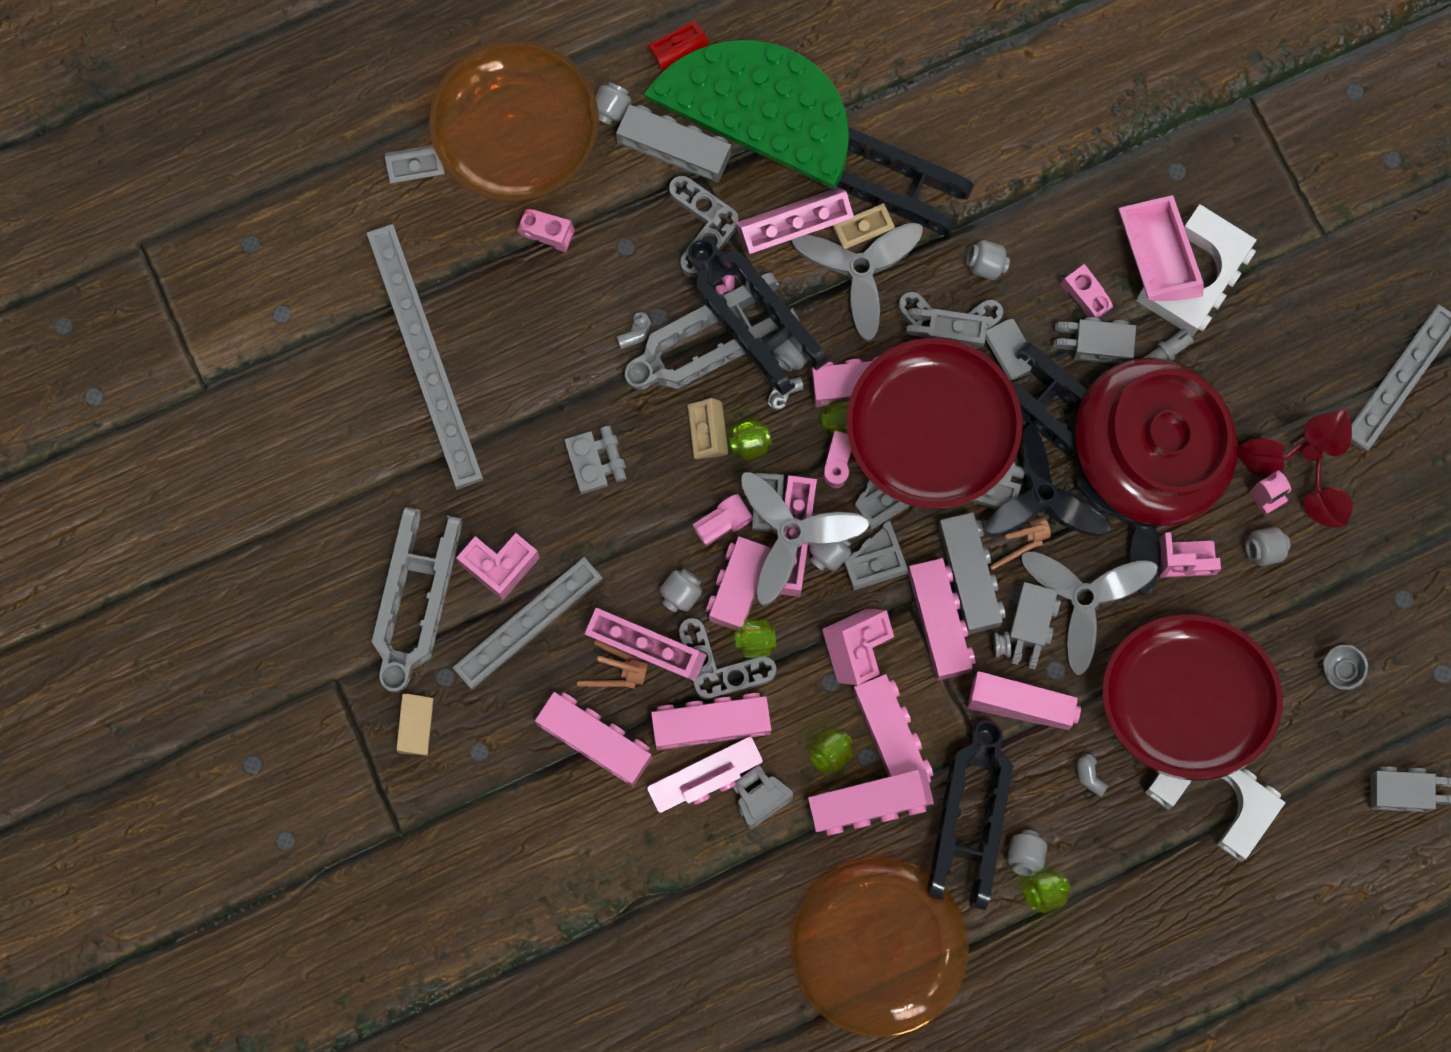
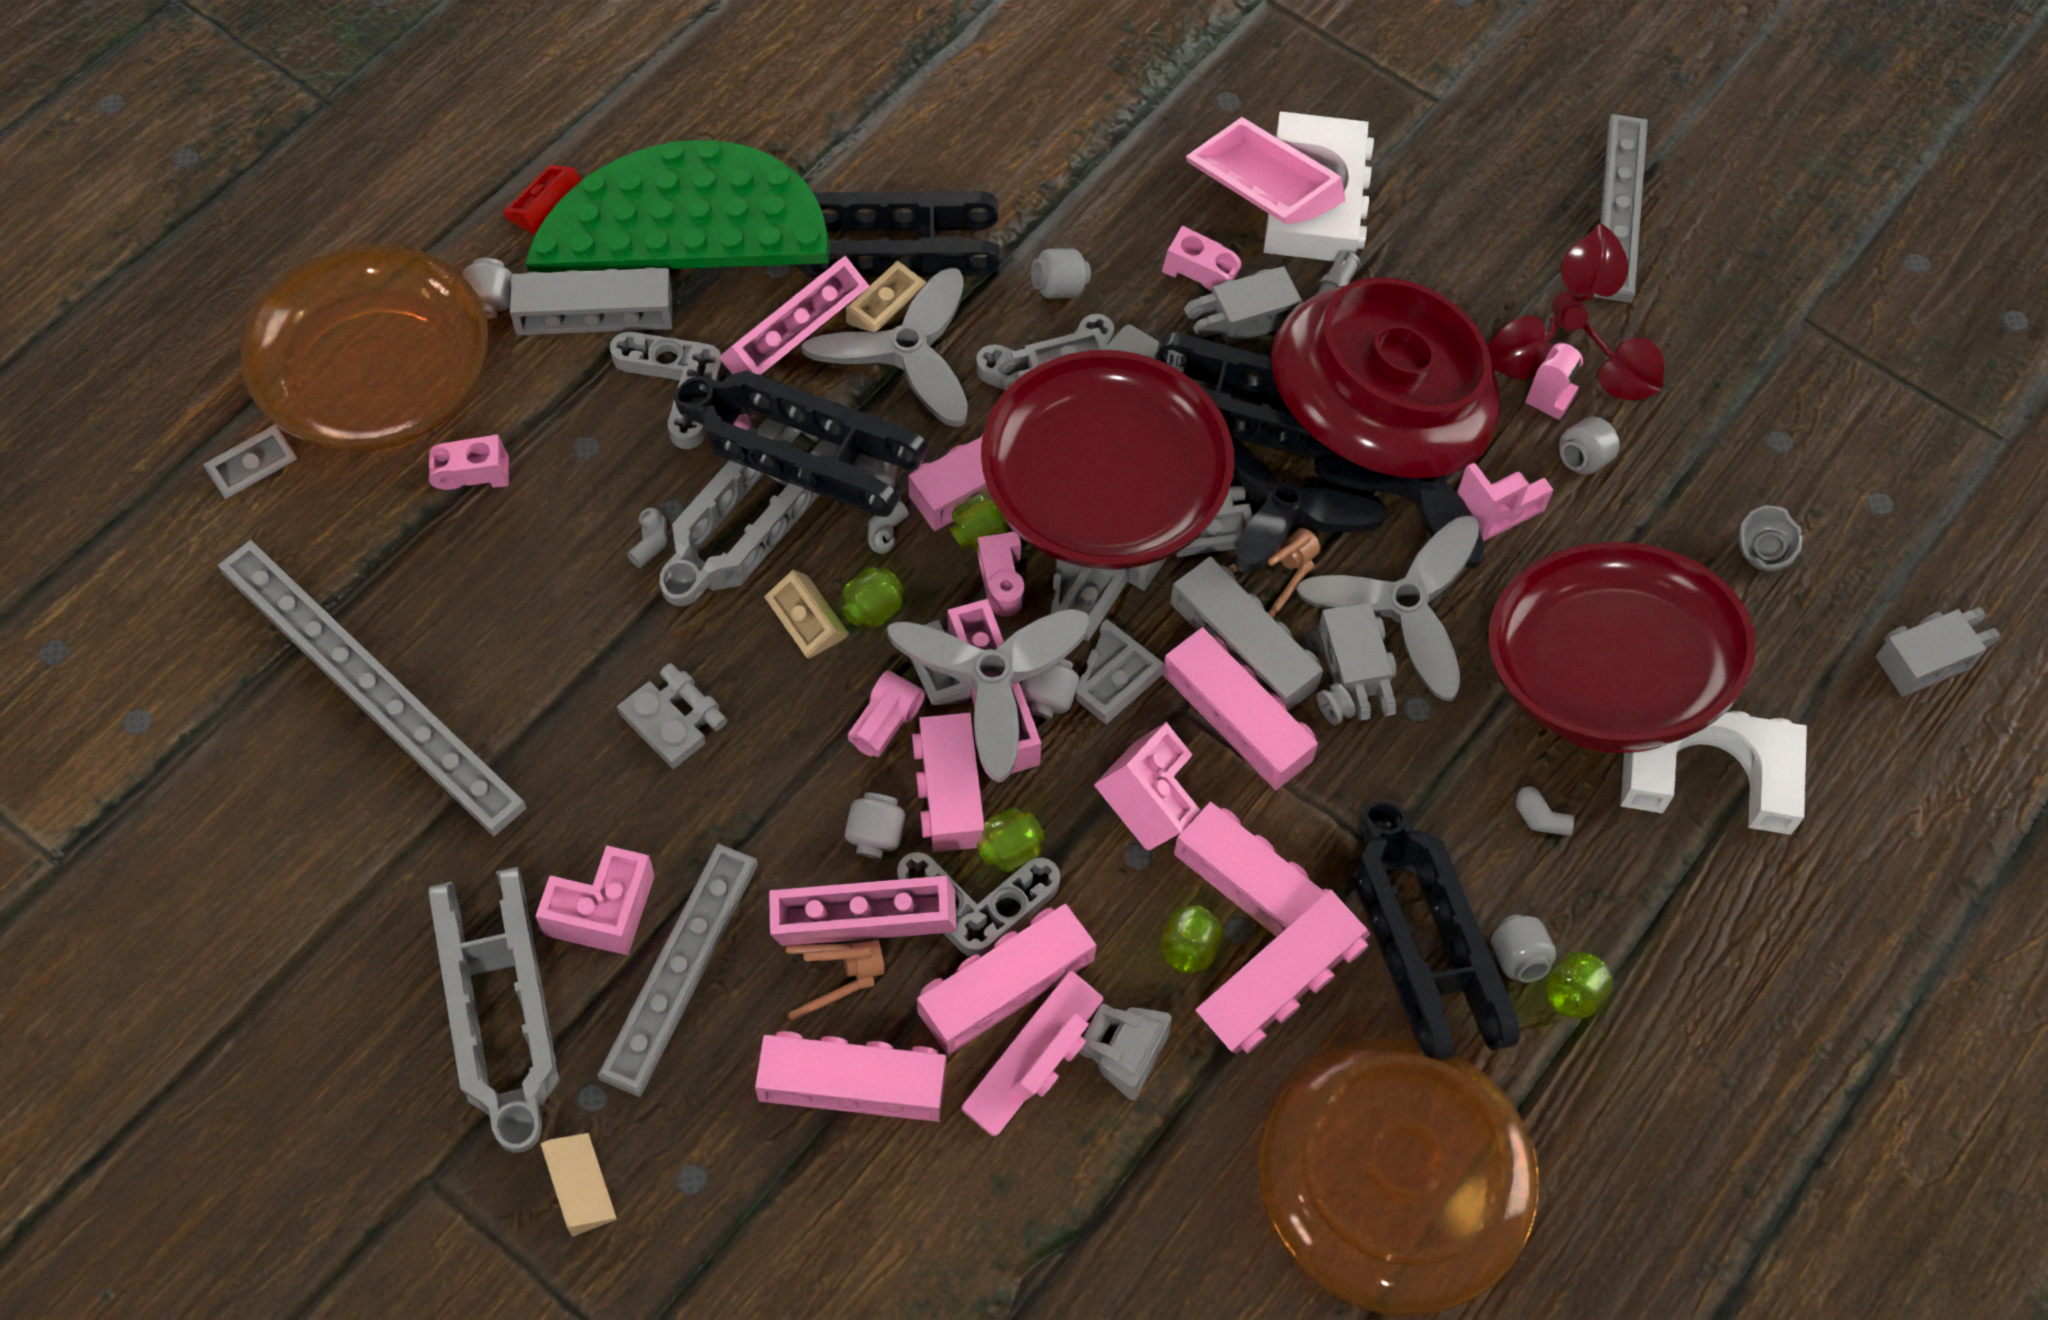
camera: 30 degrees left, 15 degrees down
bright pink slope [967,672,1081,730] -> none

